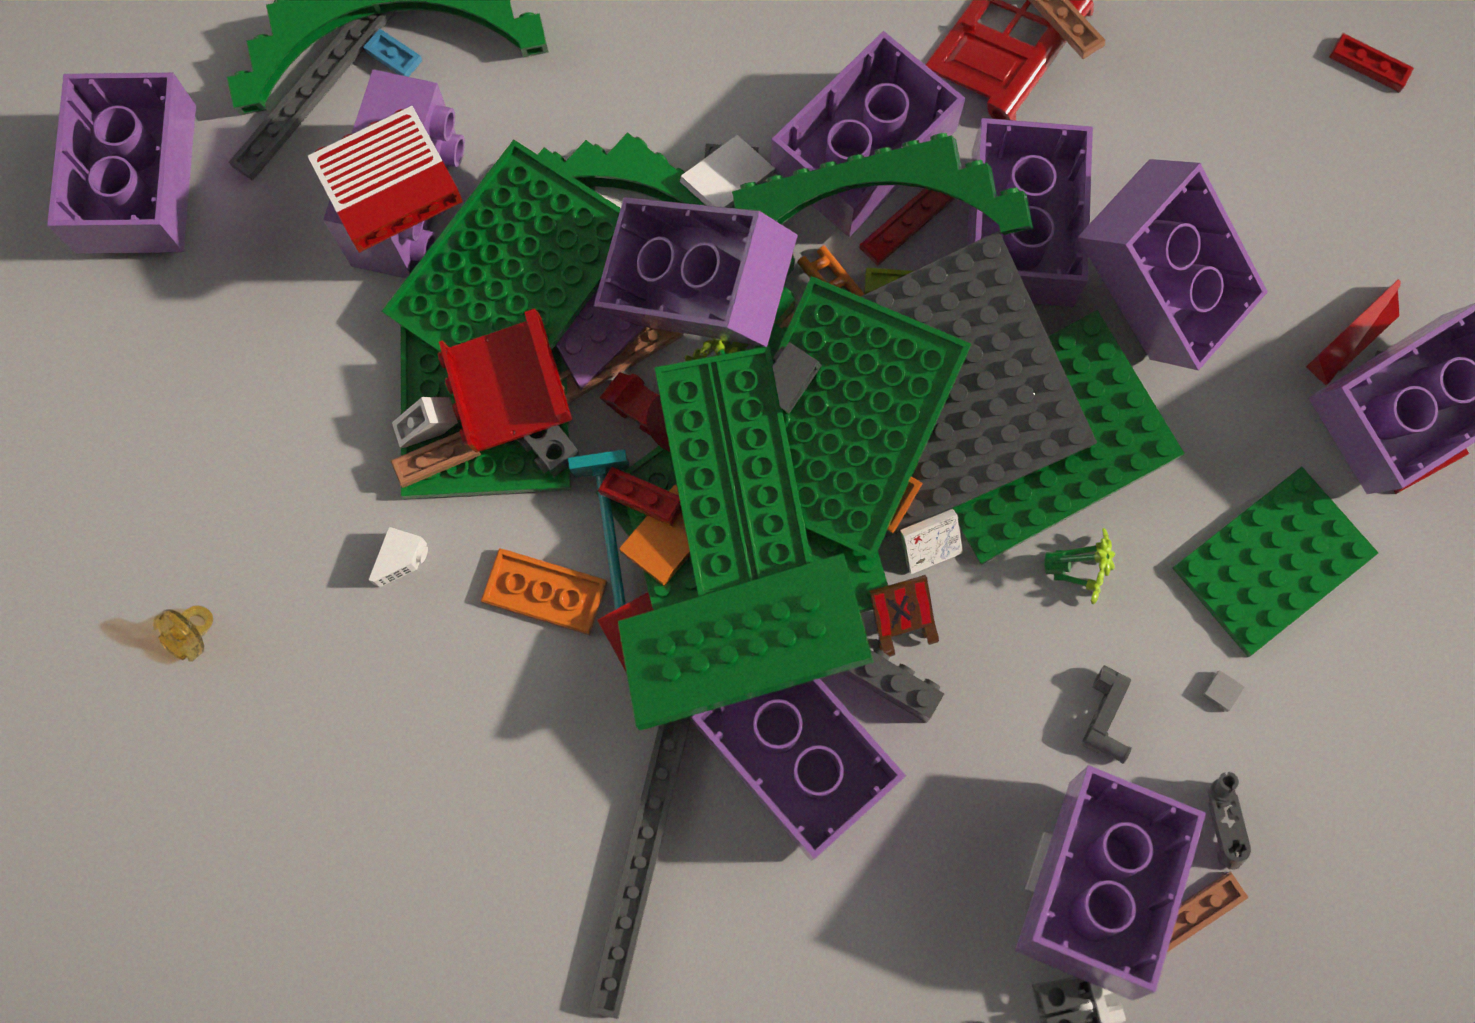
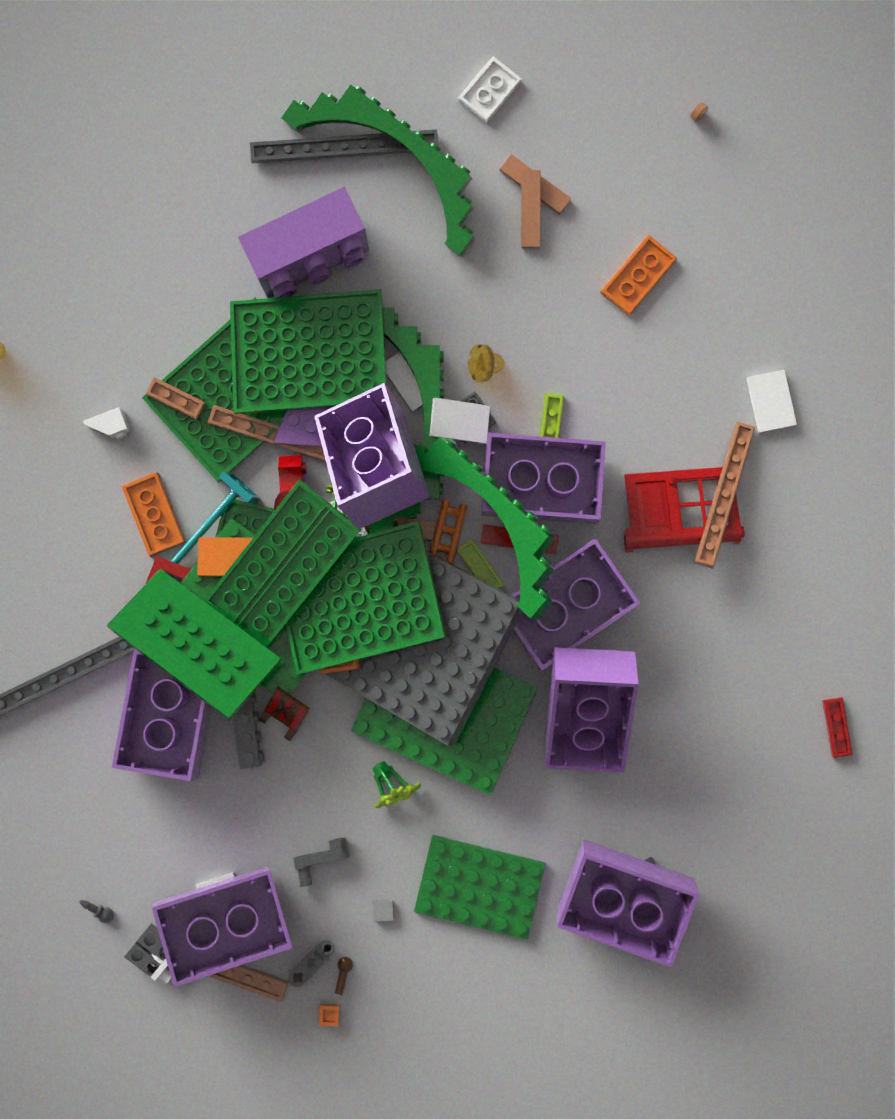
camera: 50 degrees right, 10 degrees up
medium lavender brick [47,72,196,254] -> none
panel [308,106,463,253] -> none
dark azure plate [363,28,422,77] -> none
white slope [392,397,458,448] -> none
red panel [438,309,572,453] -> none
dark grey brick [517,425,580,477] -> none
red tile [598,467,682,526] -> none
dark grey slope [773,342,822,413] -> none
white tile [900,509,963,574] -> none
red wedge [1306,279,1401,386] -> none
none -> orange plate [319,1004,340,1026]
none -> reddish brown bar [335,957,353,995]
none -> clear yellow tile [468,344,505,382]
none -> lime tile [540,393,564,438]

